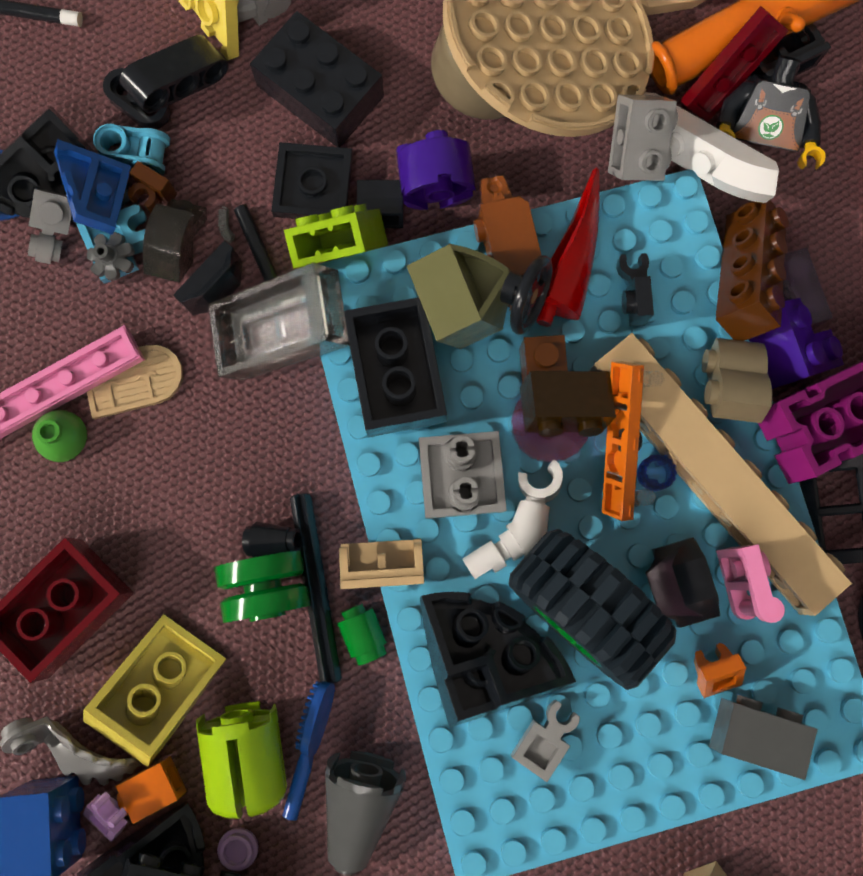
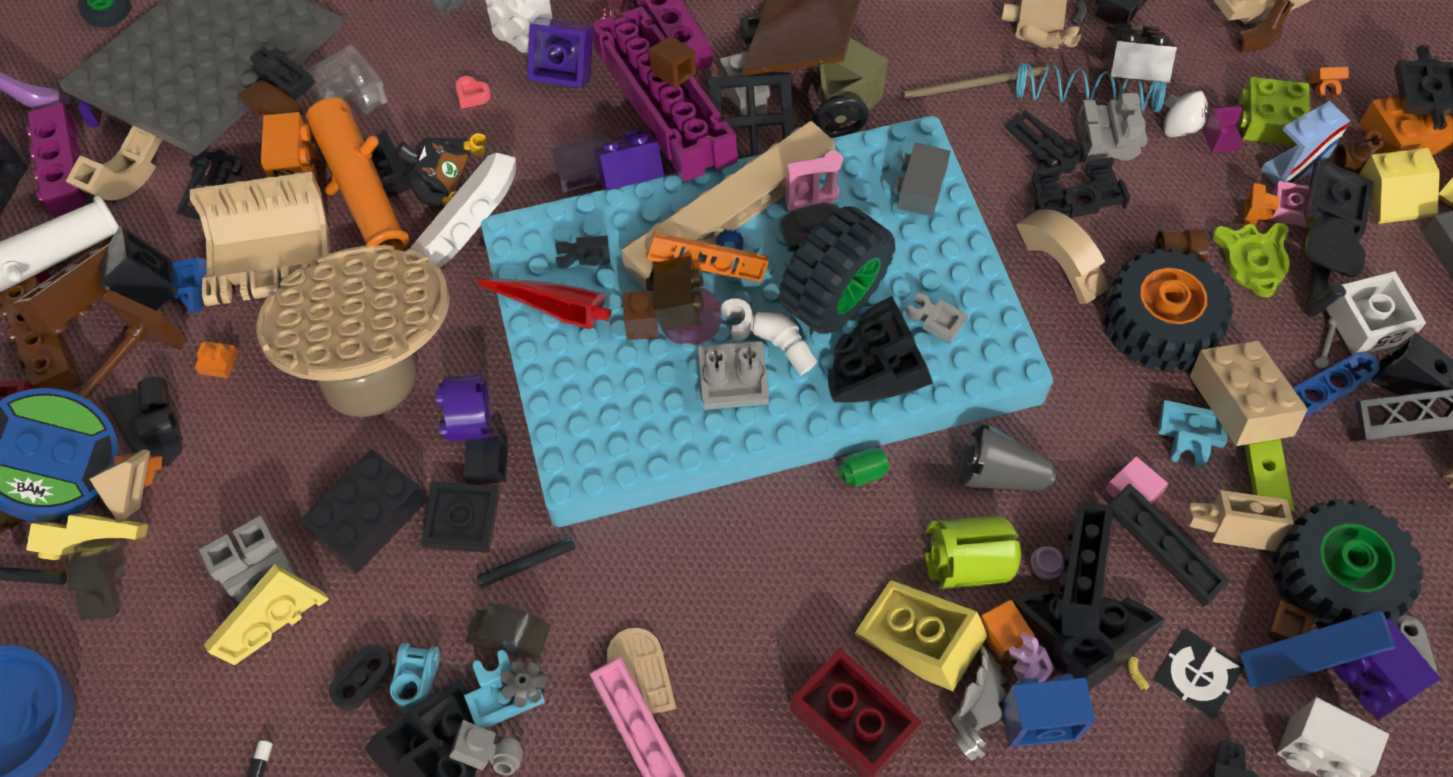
camera: 85 degrees left, 20 degrees down
bright green brick [32,410,87,462] -> none
blue wing [54,139,131,235] -> none
black beam [119,34,229,113] -> none
reddish brown tile [128,161,177,213] -> none
black slope [173,240,242,315] -> none
clear smoke piece [208,263,350,380] -> none
green wheel [214,551,311,623] -> none
light grey leg [218,206,235,243] -> none
black cone [242,522,303,558] -> none
blue piece [282,681,335,821] -> none
lime brick [283,203,388,269] -> none
black axle [290,493,342,684] -> none
tan hinge [339,539,424,589] -> none
black brick [343,297,447,438] -> none
olive piece [406,244,553,349] -> none
dark orange hinge [473,175,541,311] -> none
light grey brick [608,94,678,181] -> none
dark red plate [680,6,789,122] -> none
orange tile [694,643,746,698] -> none
dark tan brick [702,338,772,423] -> none
reddish brown brick [716,200,789,341] -> none

